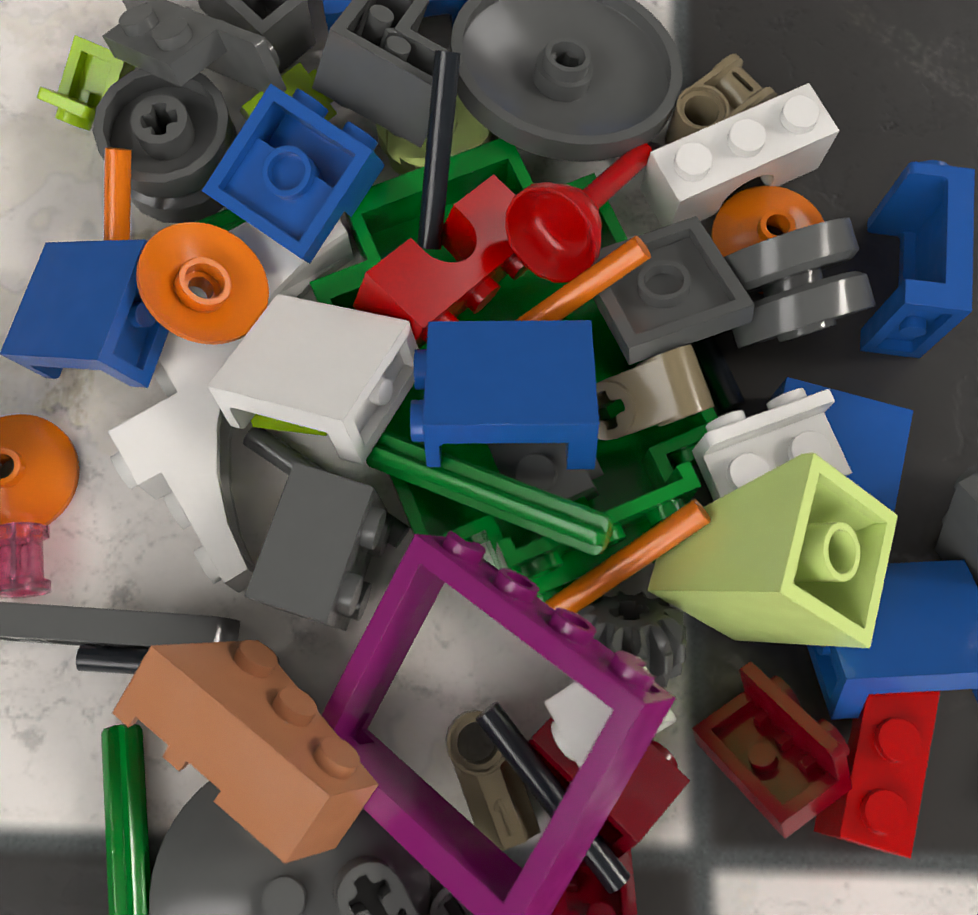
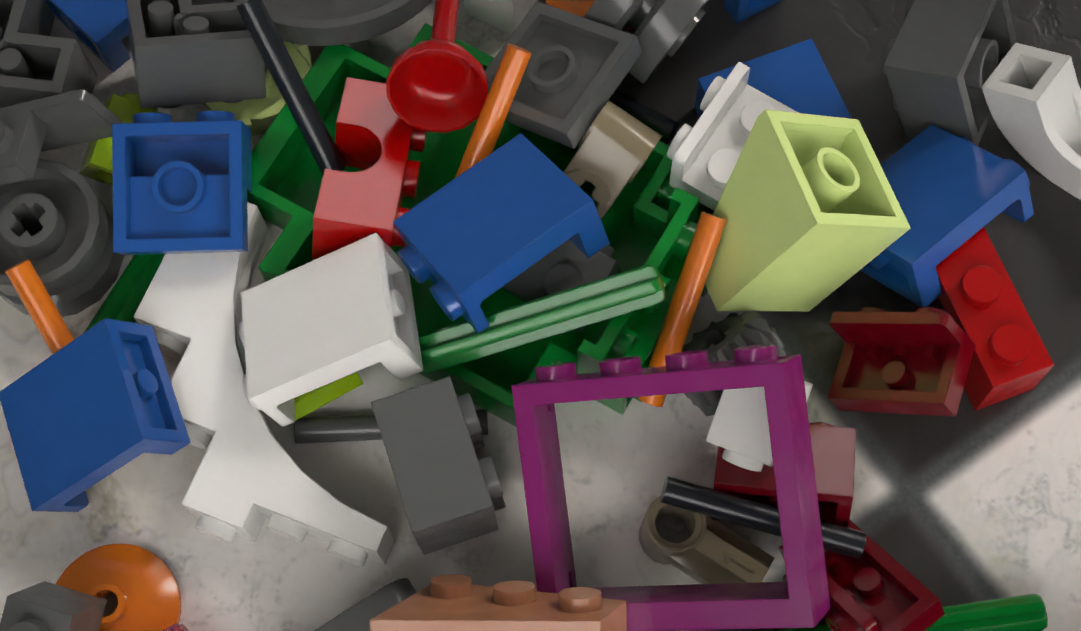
camera: 30 degrees left, 5 degrees down
orange dish [136,222,269,345] -> none

